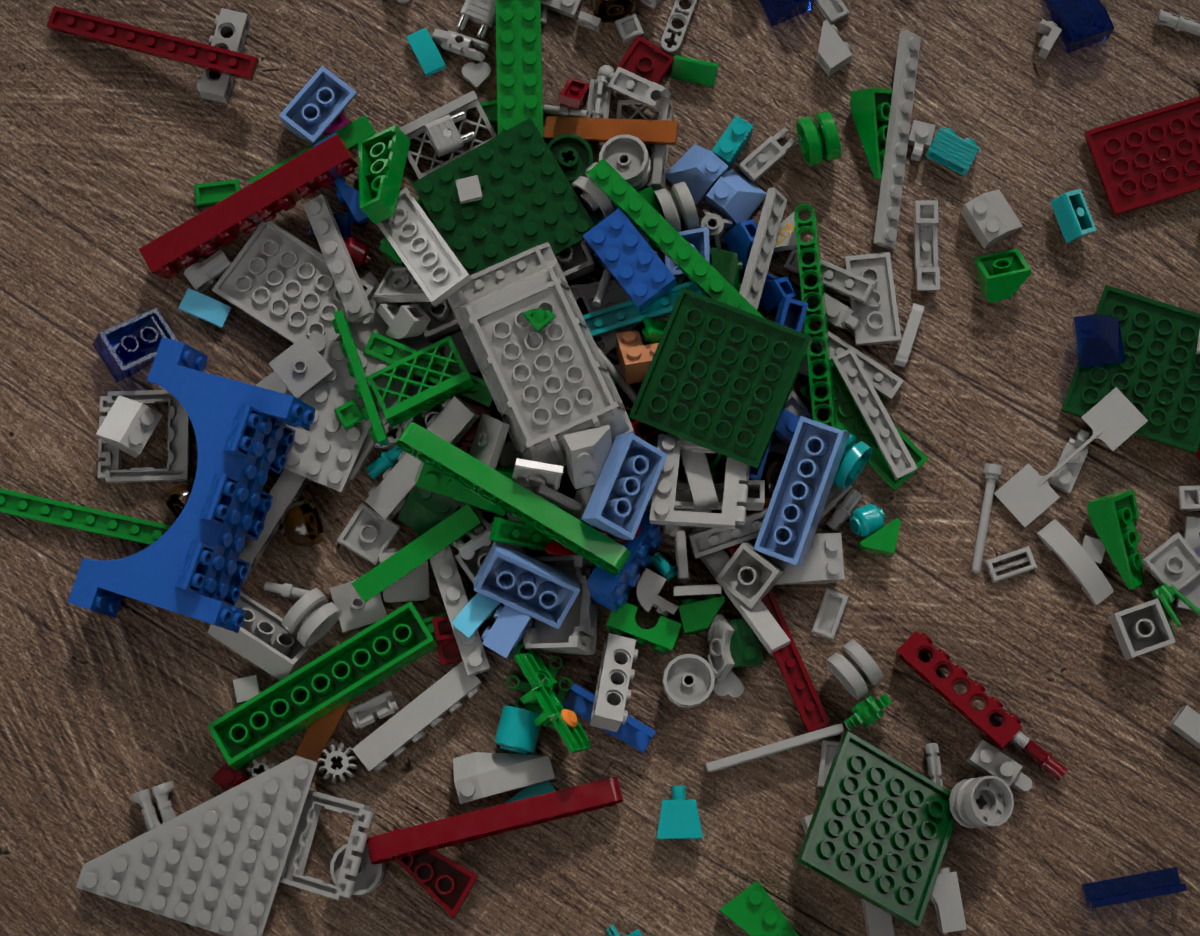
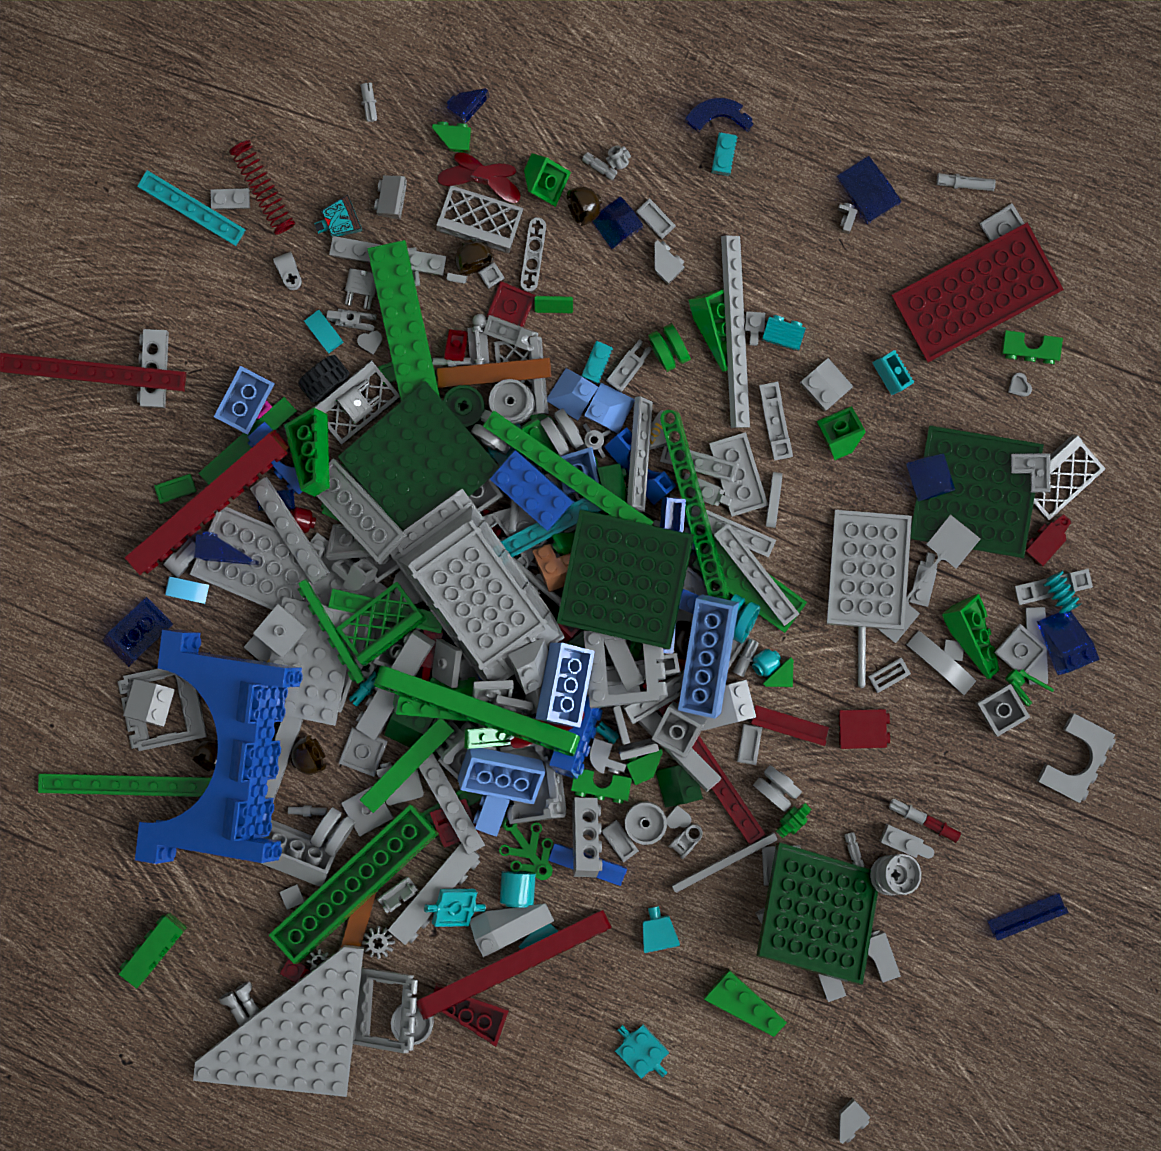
camera: 10 degrees left, 10 degrees up
green tile [334,399,366,431] -> none
medium azure slope [451,593,500,639] -> none
light grey tile [455,175,483,204] -> none
green piece [514,652,591,753] -> none
green tile [522,309,556,333] -> none
light grey tile [707,614,735,681] -> none
dark red brick [896,631,1022,751] -> none
none -> green wedge [119,913,187,989]
none -> clear blue slope [194,531,259,565]
none -> black tyre [298,355,350,403]
none -> teal plate [424,889,486,927]
none -> light grey tile [601,820,639,862]
none -> light grey piece [668,823,703,859]
none -> dark red fence [750,705,829,746]
none -> light grey plate [827,510,912,630]
none -> dark red panel [838,709,890,749]

